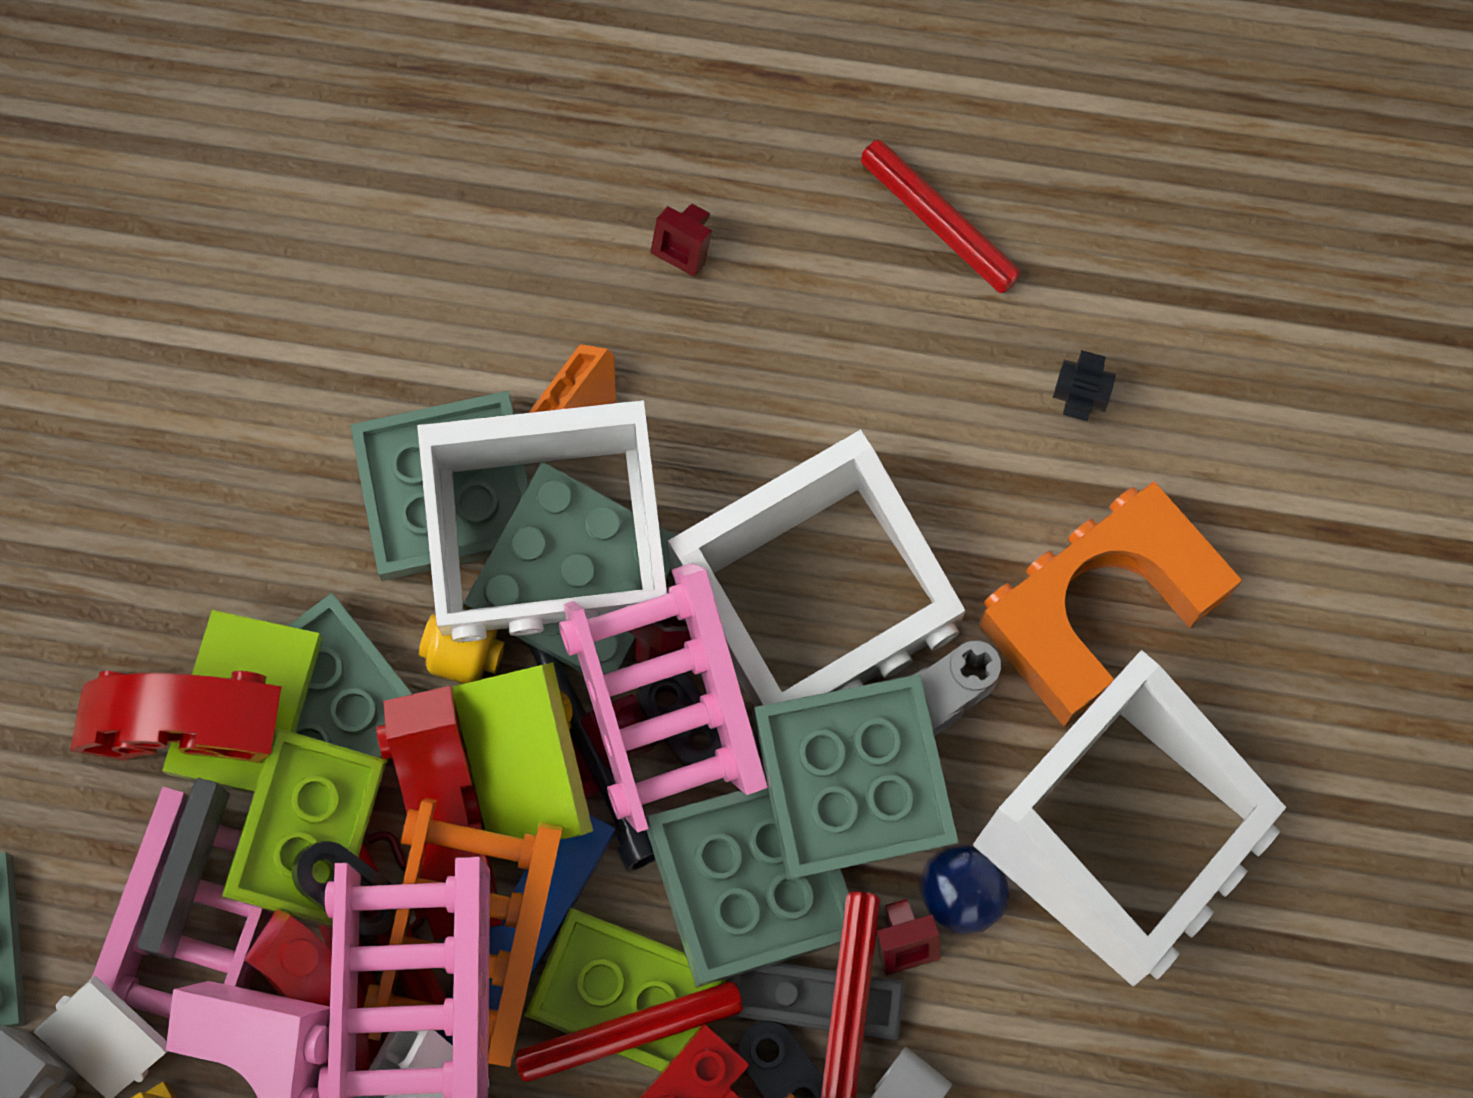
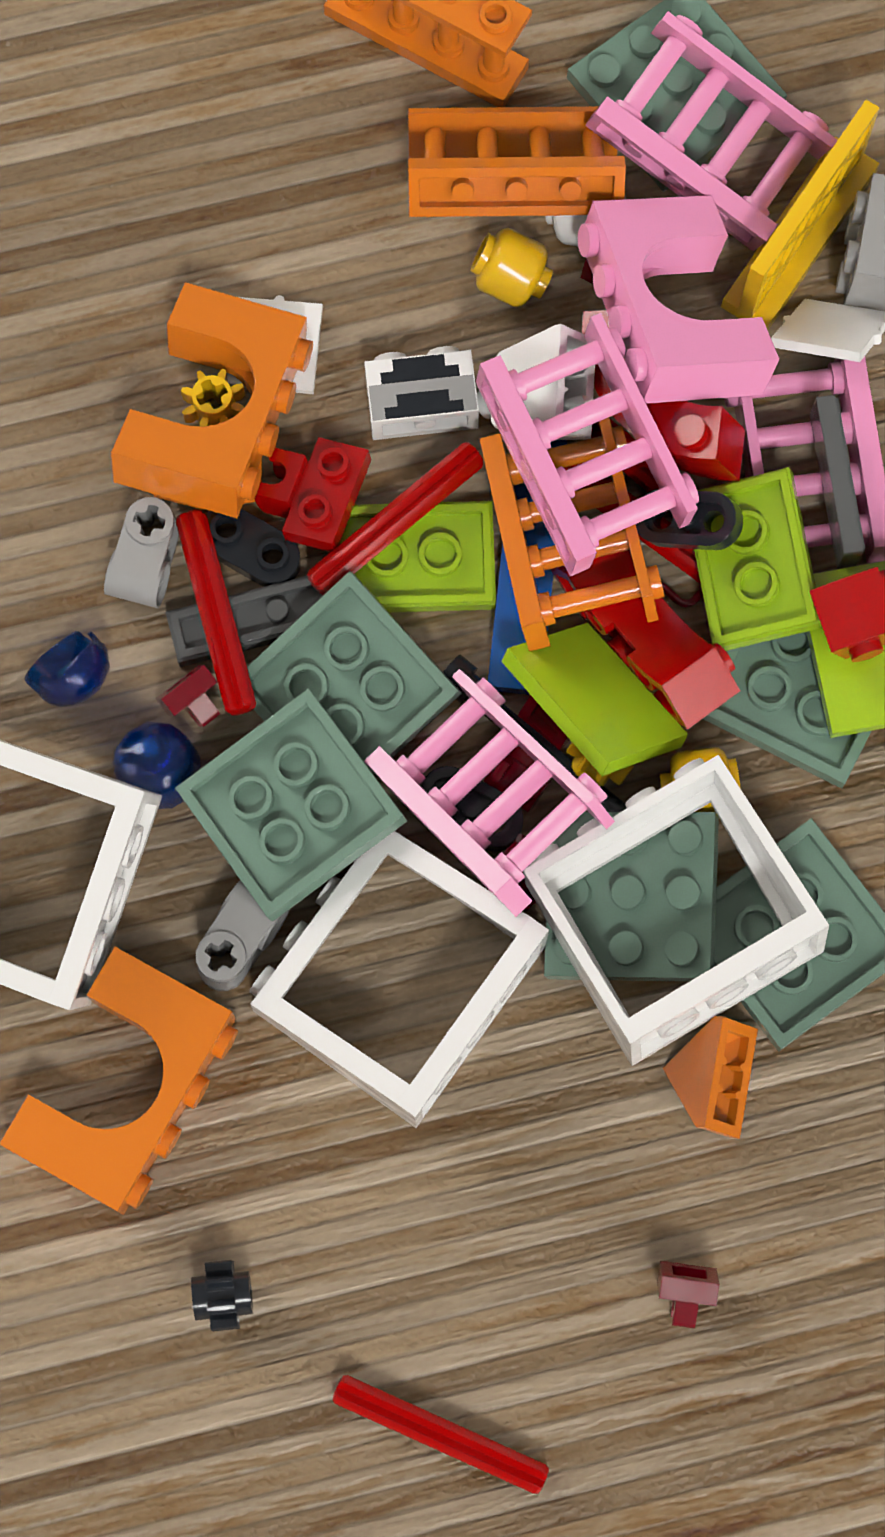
camera: 155 degrees right, 5 degrees up
none -> clear blue hair [24,631,110,707]

